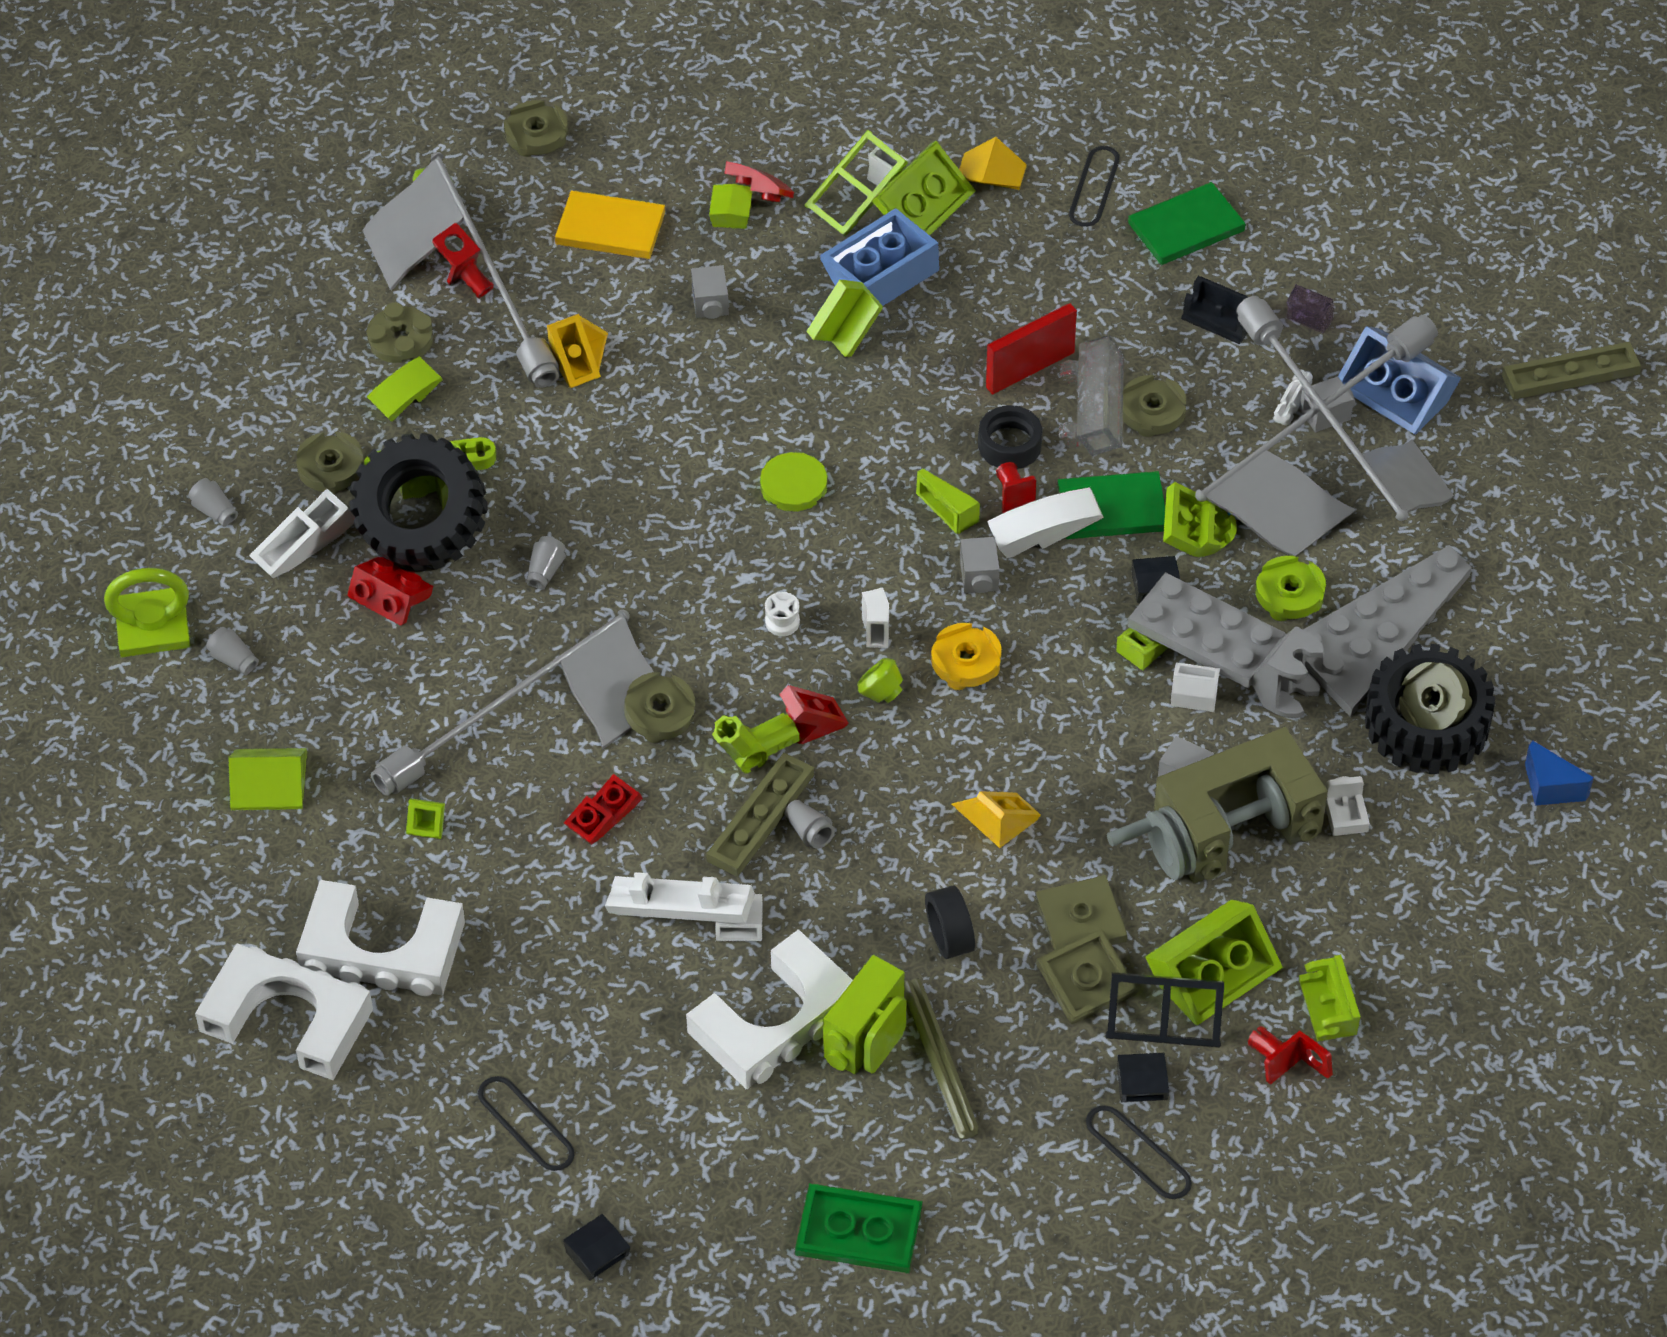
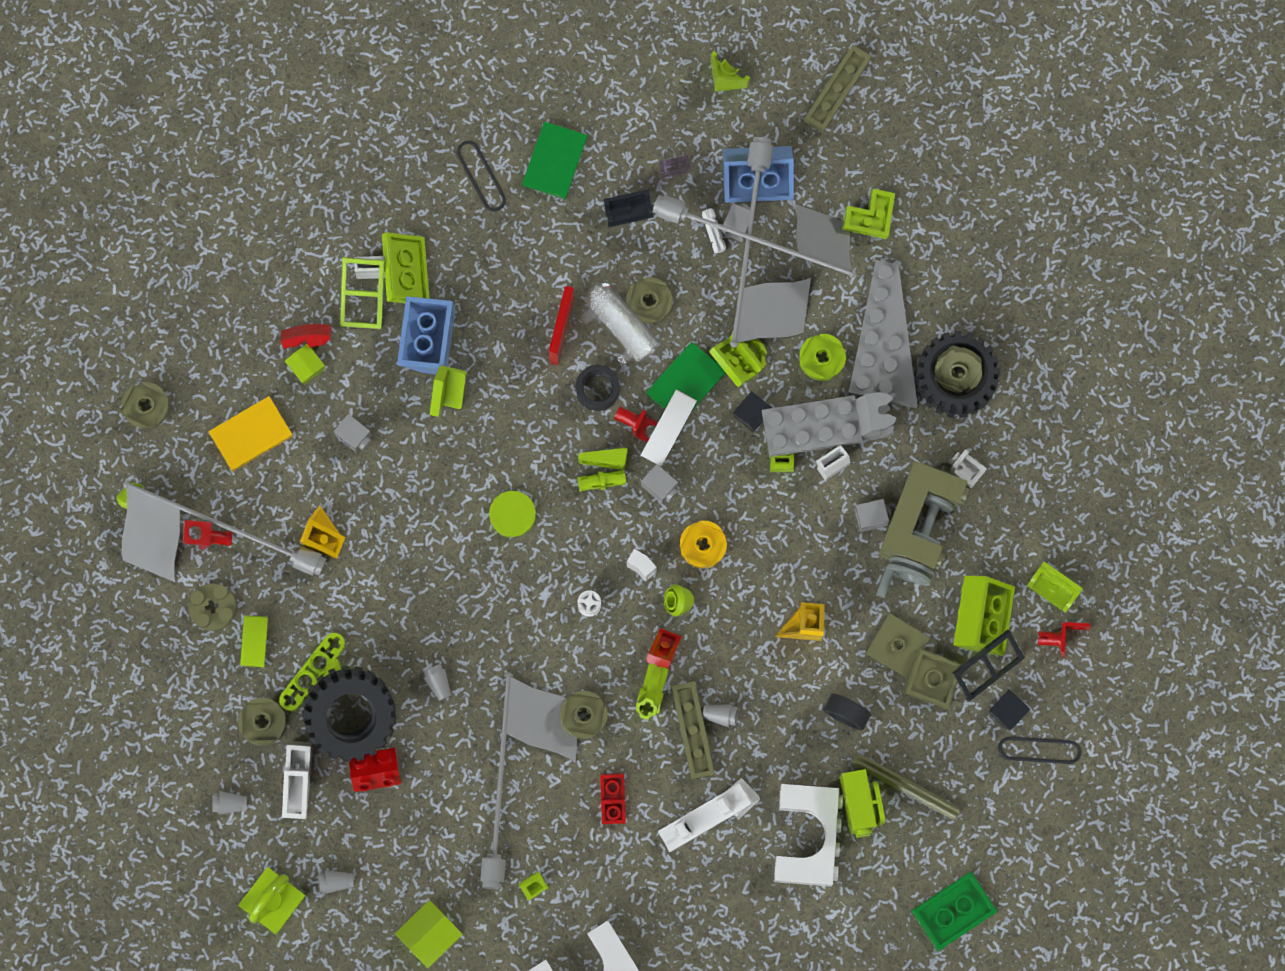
camera: 45 degrees left, 25 degrees up
yellow slope [959,137,1027,190] -> none
blue slope [1525,741,1594,806] -> none
none -> lime pin [577,470,626,492]
none -> lime slope [711,51,750,92]
none -> lime plate [842,189,895,239]

